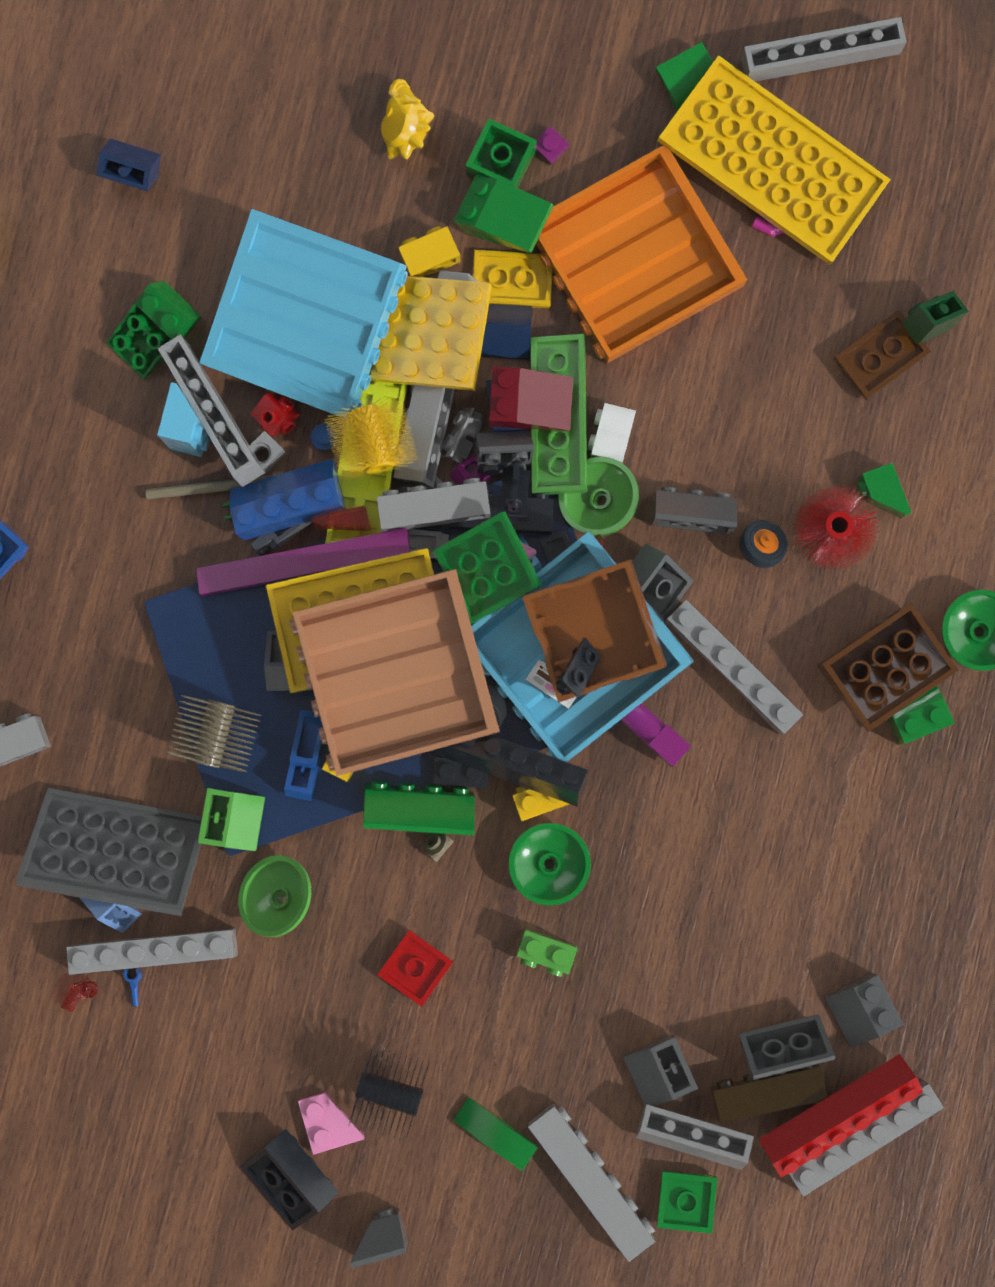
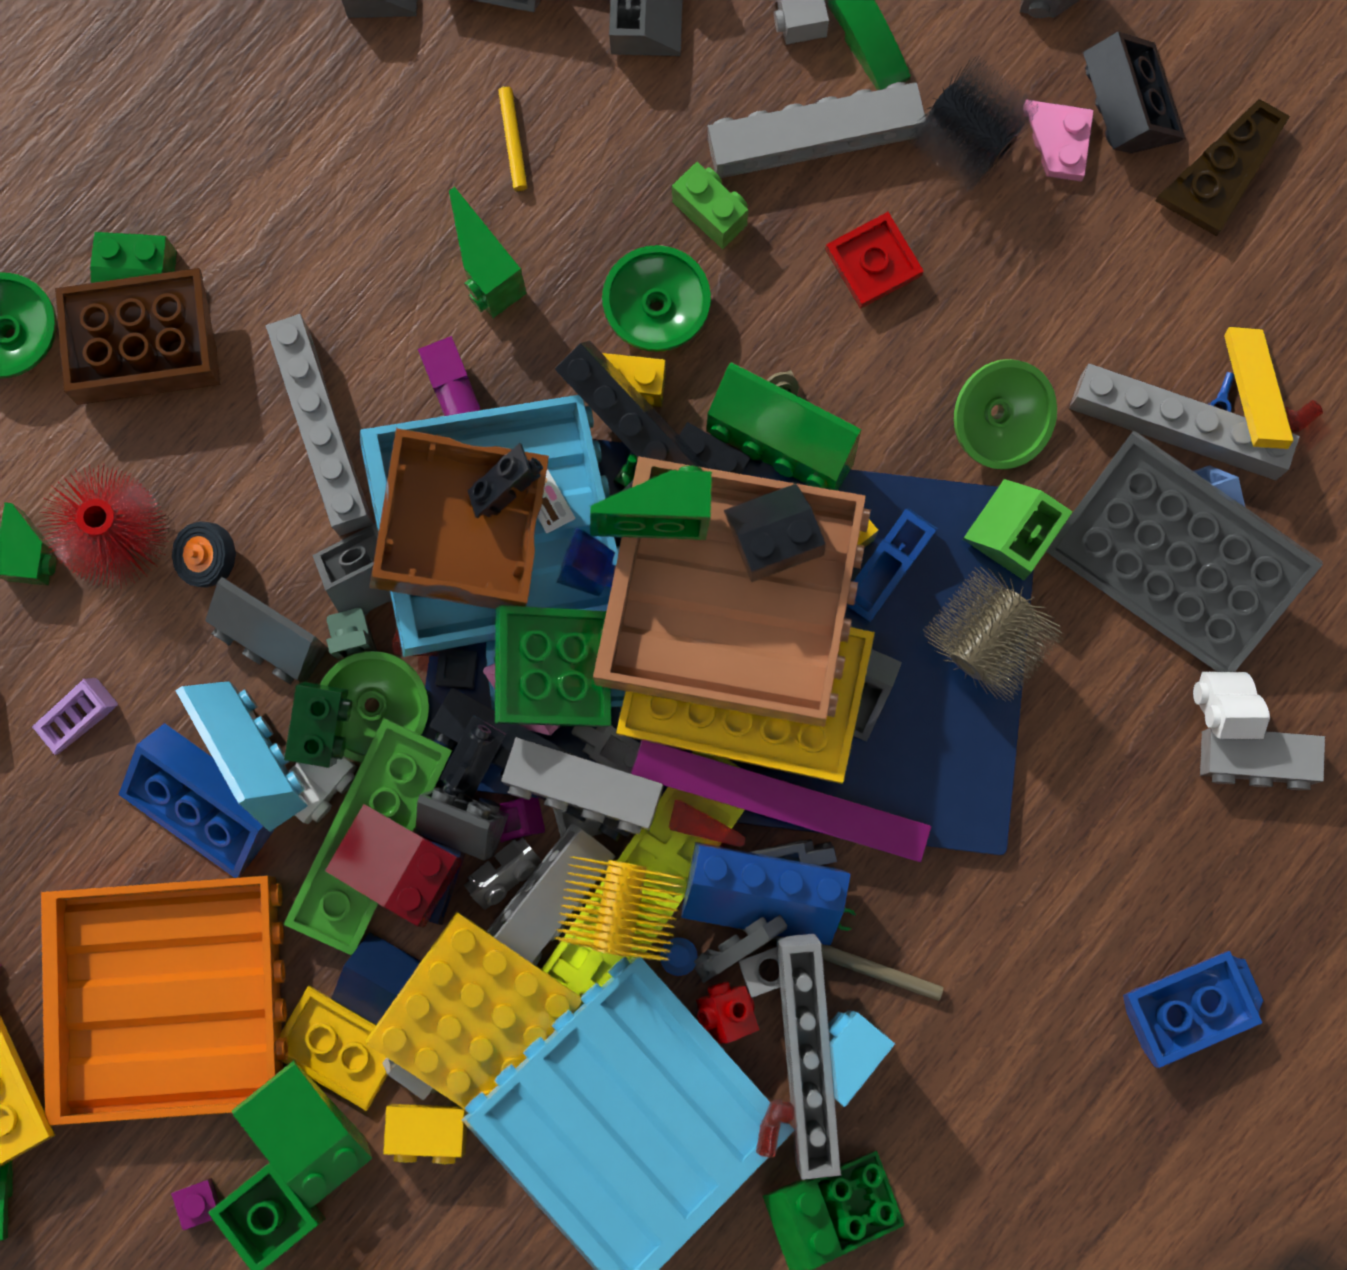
camera: 150 degrees left, 5 degrees down
none -> lavender slope [32,678,118,755]
none -> blue slope [118,723,274,878]
none -> medium azure slope [176,681,308,832]
none -> dark green brick [284,682,352,768]
none -> sand green slope [326,608,377,661]
none -> green slope [449,186,527,318]
none -> yellow bar [498,87,527,191]
none -> clear blue slope [556,528,616,596]
none -> green slope [590,466,712,540]
none -> green hand [613,454,637,487]
none -> dark grey hinge [694,915,787,983]
none -> light grey brick [708,82,926,178]
none -> black slope [724,483,826,582]
none -> clear red arm [756,1099,794,1157]
none -> dark brown wing [1155,99,1290,236]
none -> white brick [1193,672,1270,739]
none -> yellow tile [1224,327,1293,449]

